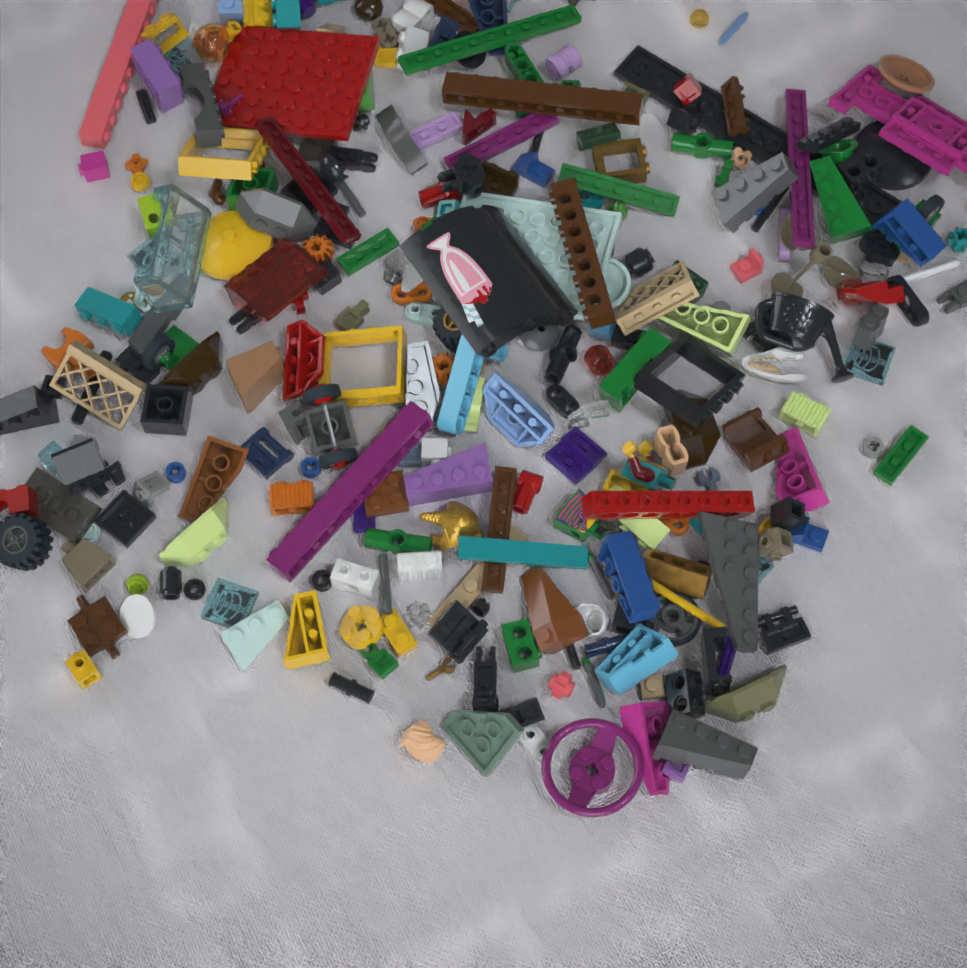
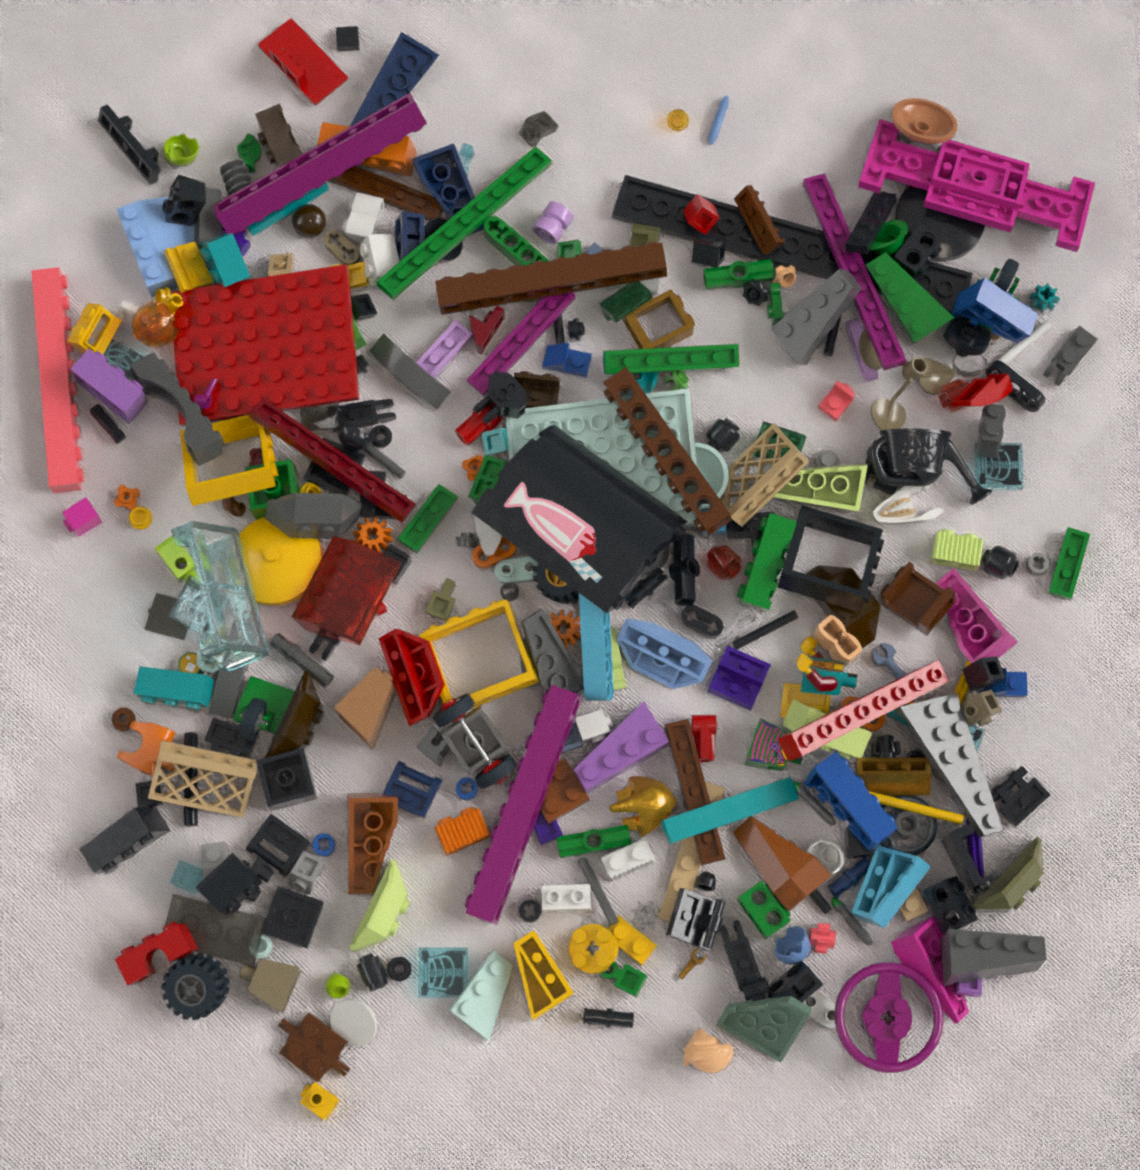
camera: 25 degrees left, 10 degrees up
none -> reddish brown plate [111,707,136,732]
none -> clear smoke piece [144,593,196,640]
none -> black plate [246,814,311,878]
none -> dark grey pin [269,633,334,688]
none -> black plate [351,294,377,320]
none -> black plate [369,425,392,448]
none -> black hinge [500,582,519,601]
none -> black plate [568,318,585,341]
none -> black pin [624,567,668,609]
none -> black bar [732,610,798,650]
none -> black piece [742,279,768,306]
none -> medium blue hair [774,926,811,965]
none -> black gear [871,735,901,758]
none -> black head [982,545,1019,580]

